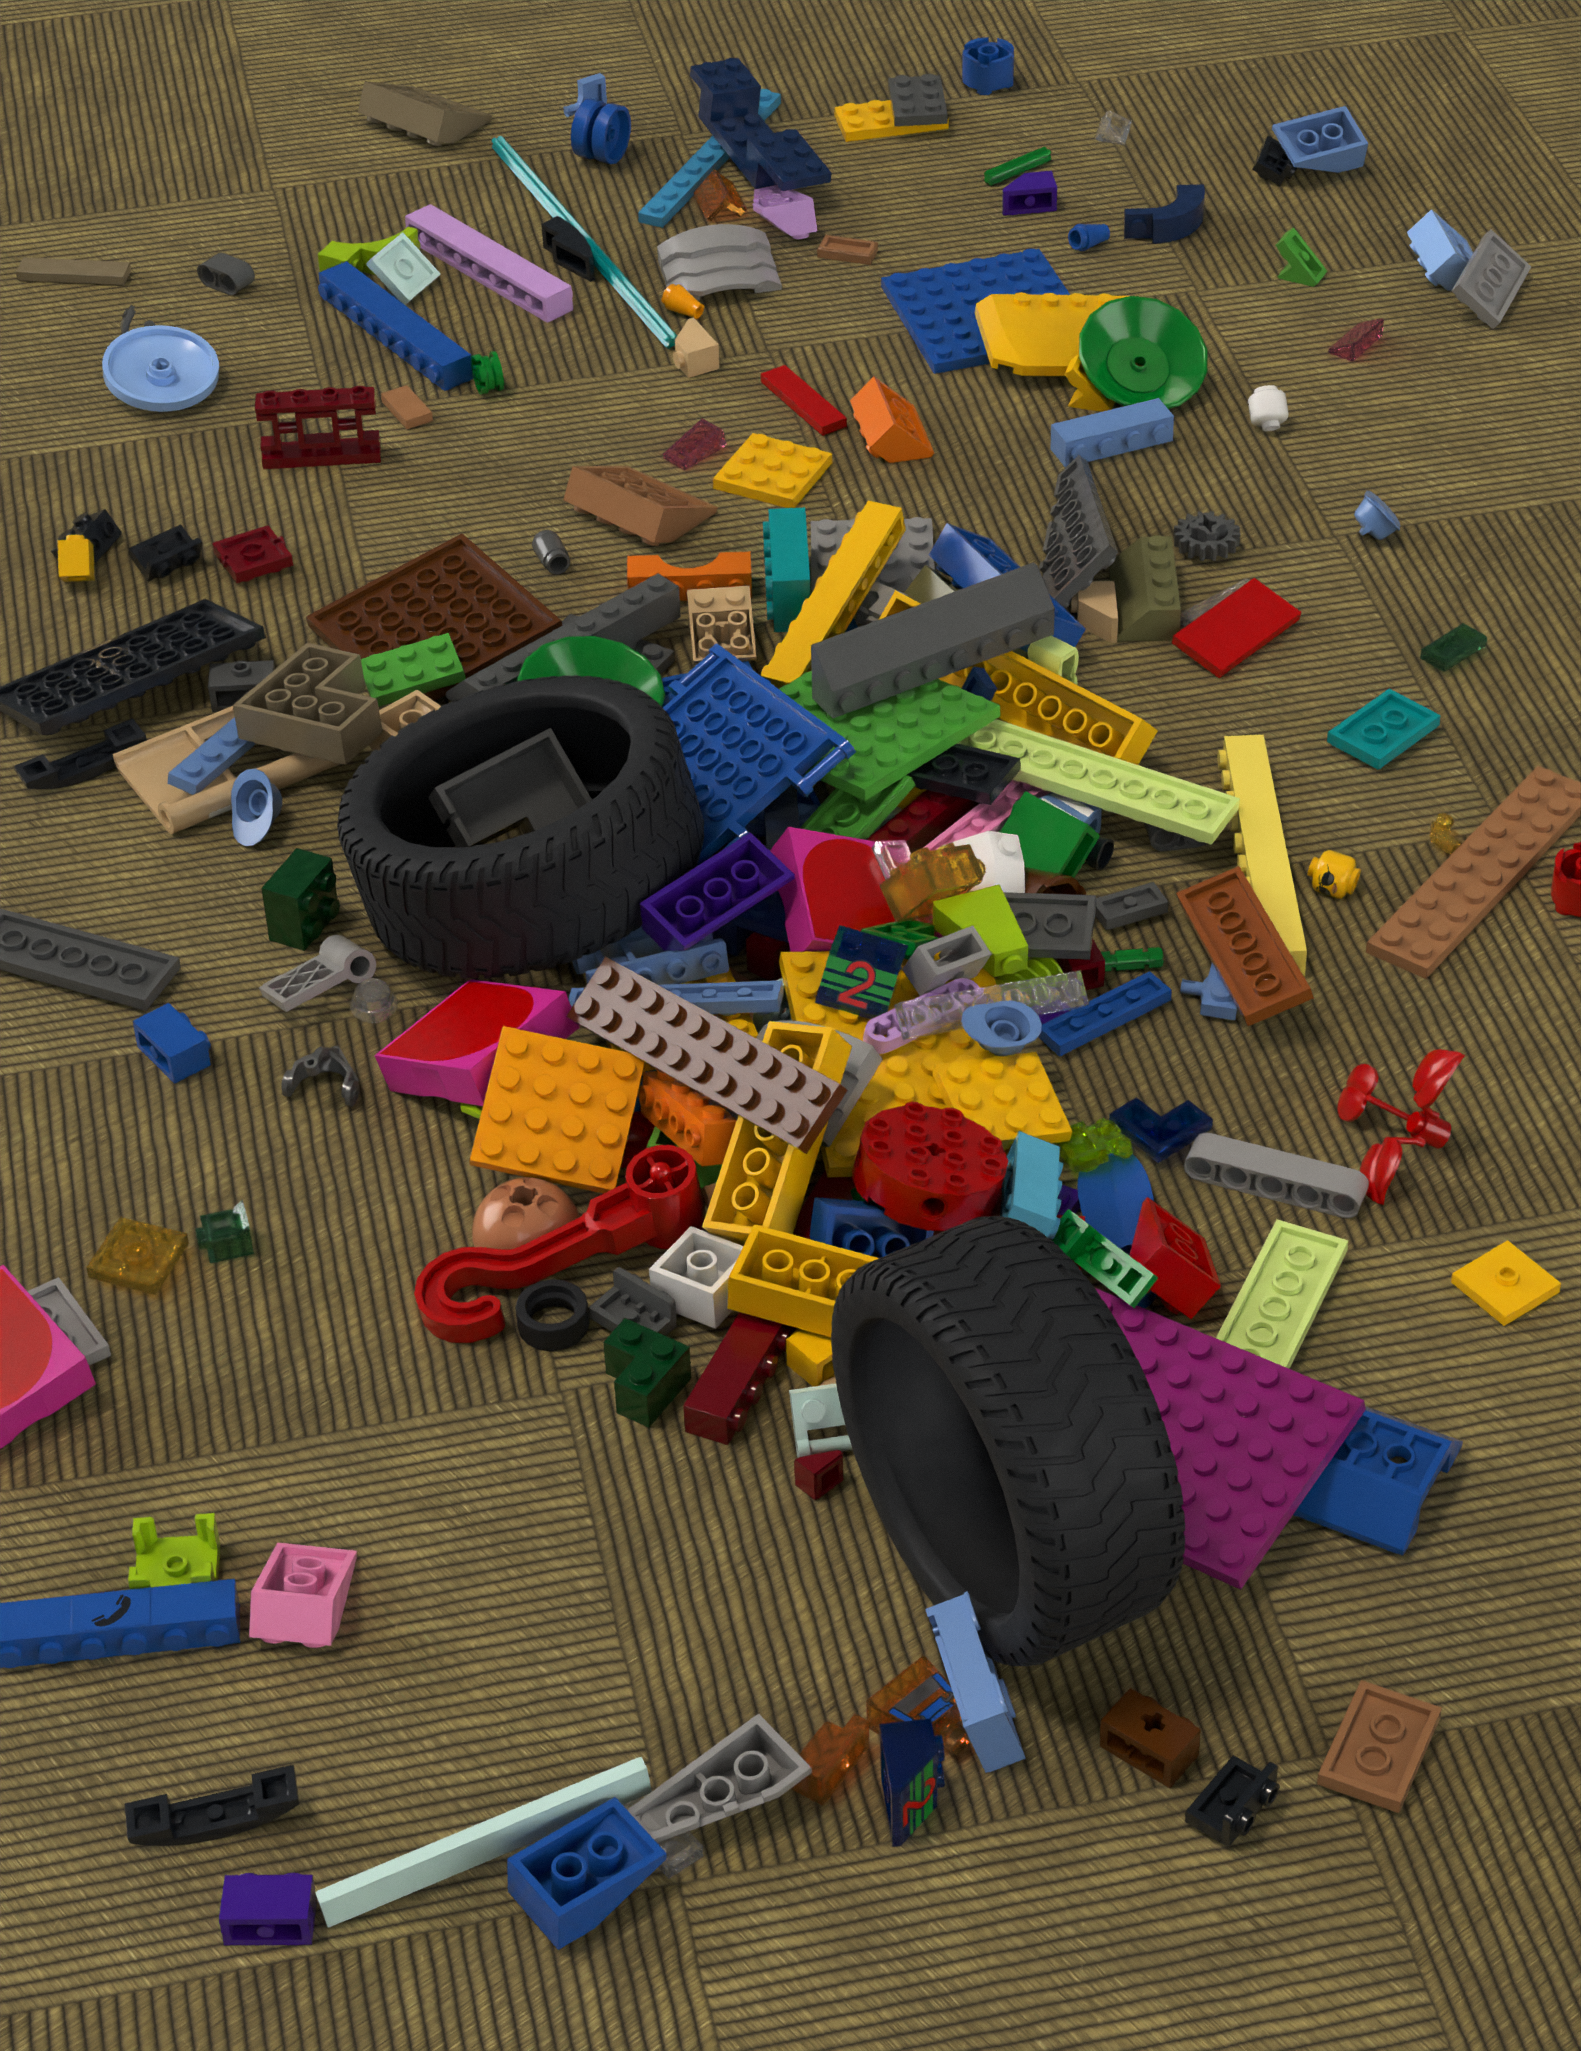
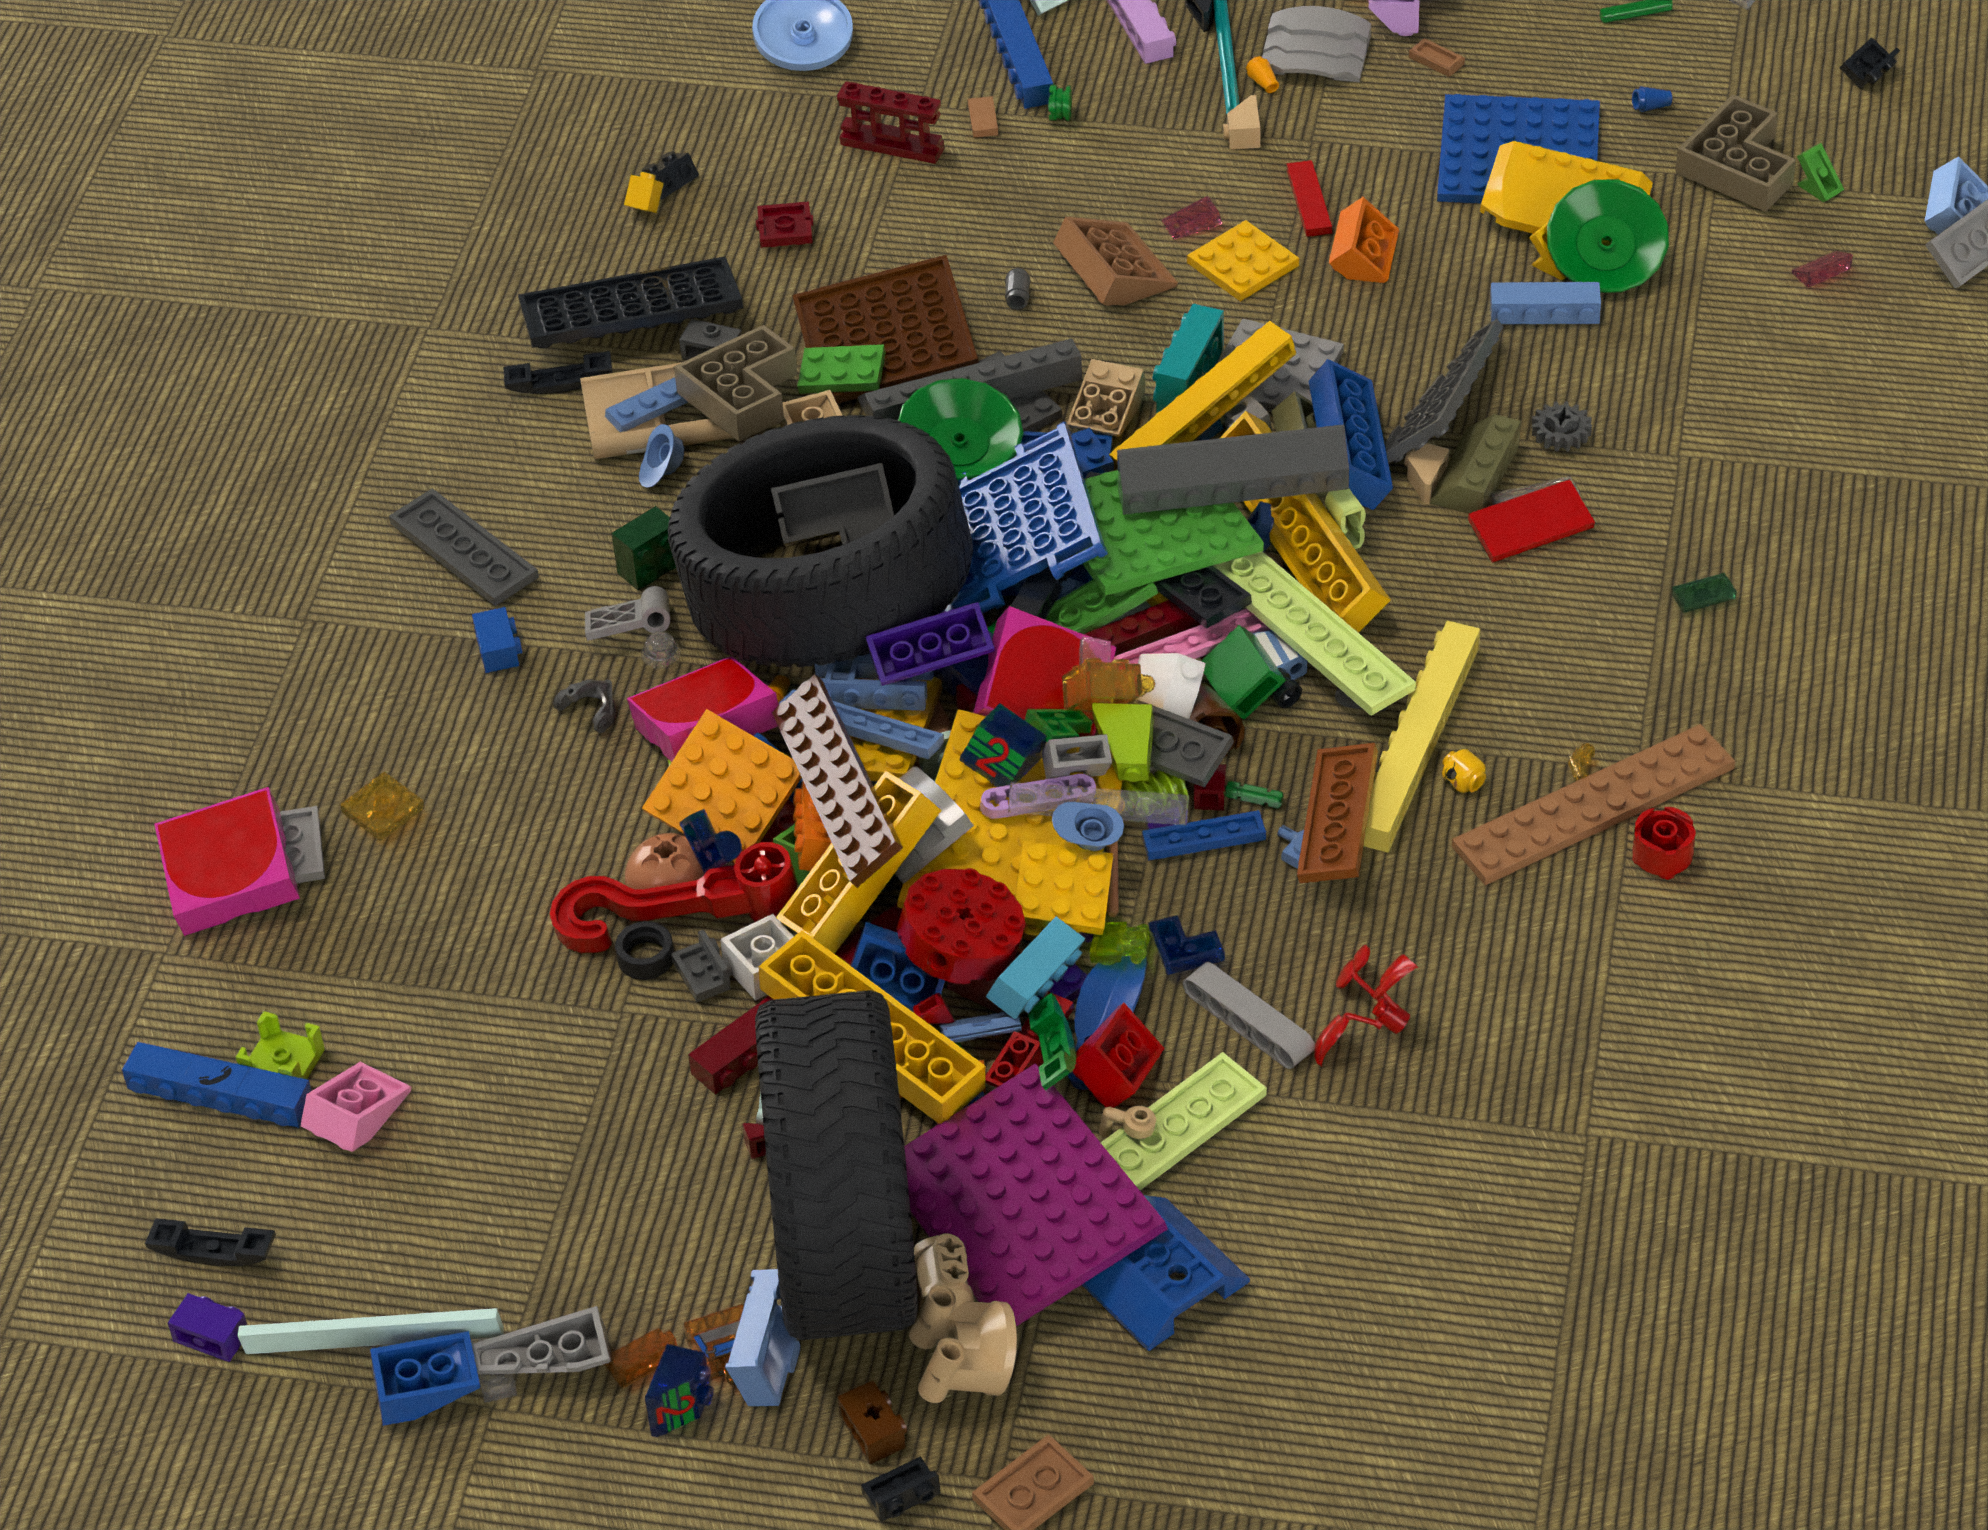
camera: 25 degrees right, 5 degrees up
black bracket [128,524,203,582] -> none
clear green window [195,1199,254,1263] -> none
dark green brick [603,1318,692,1428] -> none
orange arch [627,551,752,601] -> none
dark purple slope [1002,171,1057,216] -> none
dark grey plate [1095,882,1169,930] -> none
dark blue arch [1124,184,1205,244] -> none
white head [1248,385,1289,431] -> none
medium blue slope [1272,106,1368,173] -> none
teal plate [1327,688,1441,770] -> none
medium blue piece [1354,490,1401,540] -> none
yellow plate [1451,1240,1561,1326] -> none
none -> clear blue brick [679,809,742,874]
none -> tan piece [909,1234,1017,1403]
none -> tan plate [1099,1106,1156,1139]
none -> dark tan brick [1675,94,1796,212]

